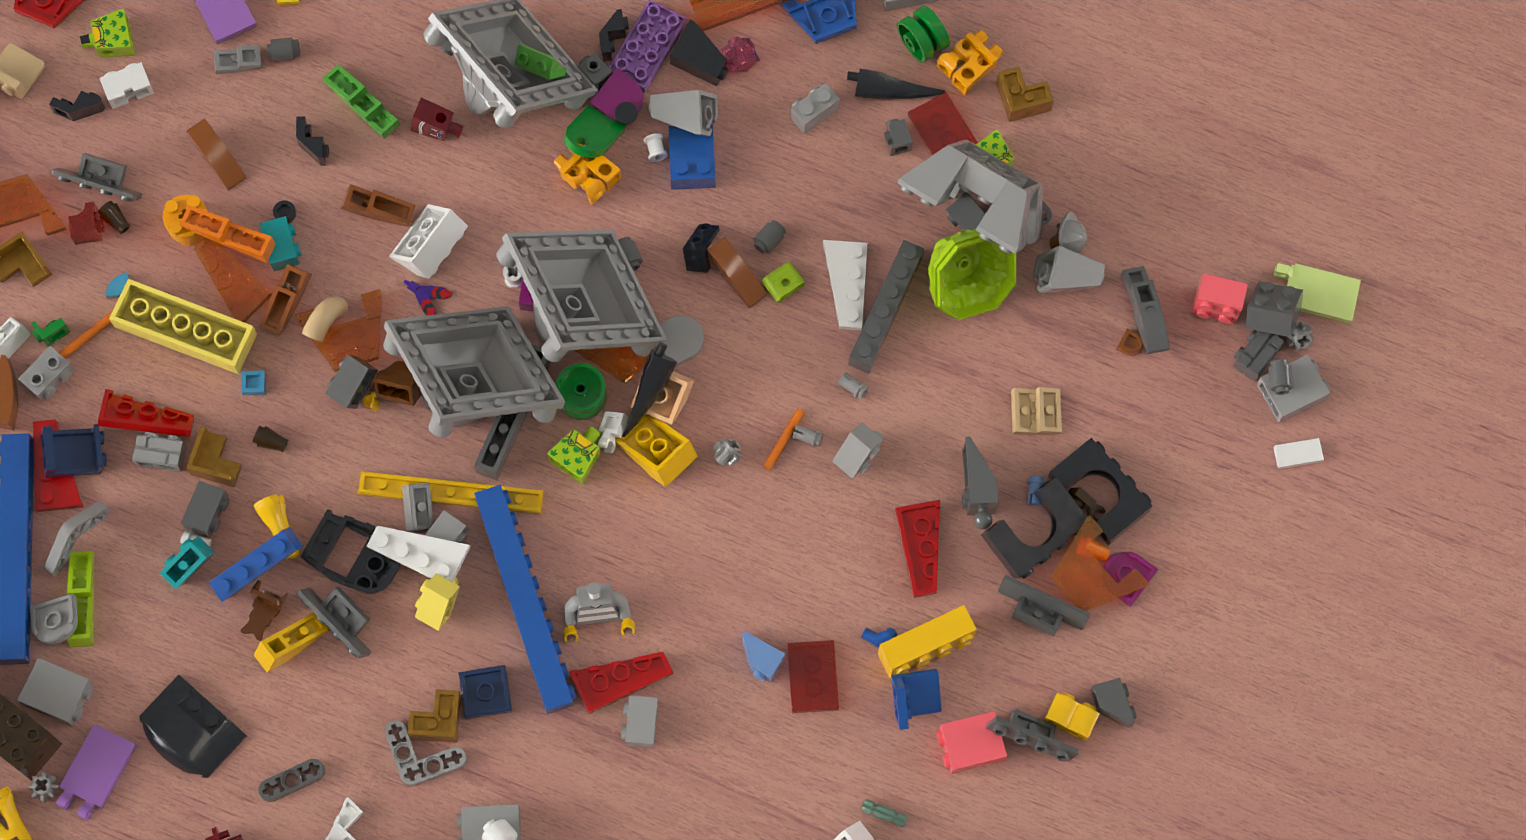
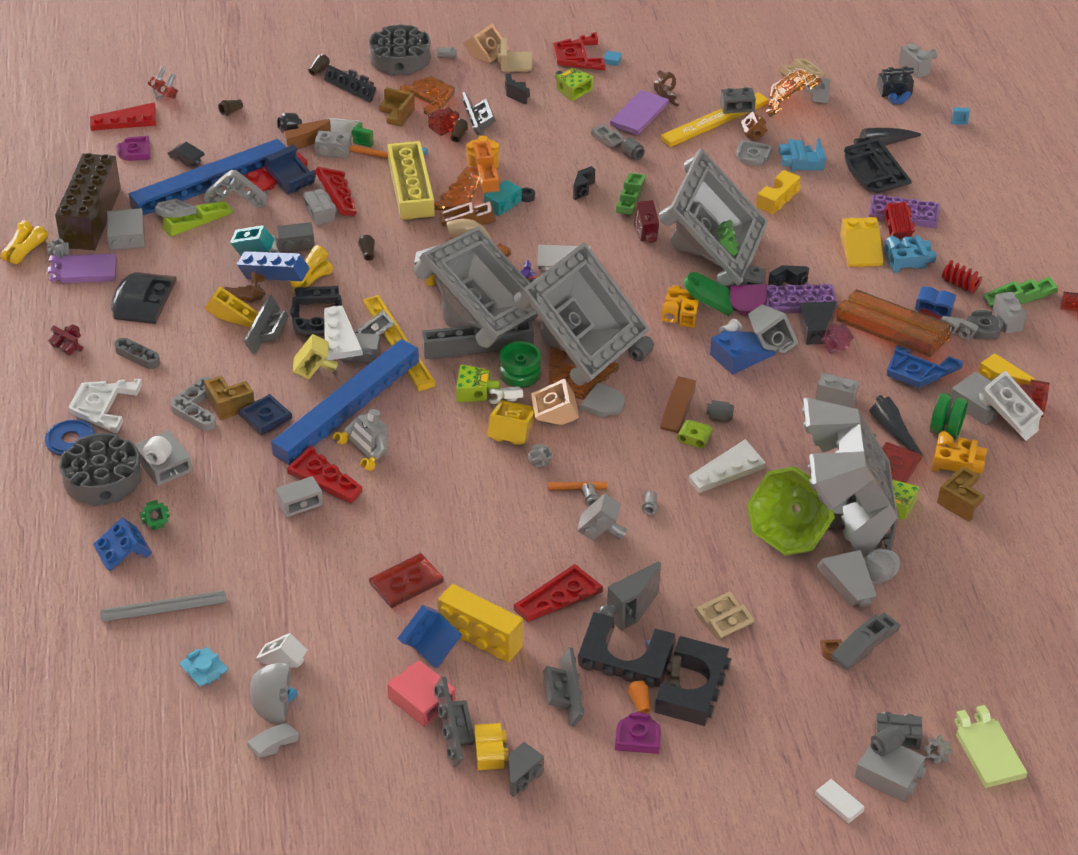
camera: 60 degrees right, 30 degrees down
white brick [100,62,154,109] -> none
pearl gold panel [186,426,242,487] -> none
dark orange slope [187,118,247,190] -> none
dark azure tile [241,370,266,395] -> none
dark orange slope [341,184,416,226] -> none
black tile [615,102,638,125] -> none
black piece [622,342,677,437] -> none
black bracket [682,223,720,273] -> none
medium blue slope [742,631,785,682] -> none
dark grey brick [848,240,924,374] -> none
sand green axle [862,799,908,827] -> none
clear orange wing [1051,515,1150,611] -> none
coral brick [1191,273,1248,324] -> none
dark grey brick [1246,281,1303,337] -> none

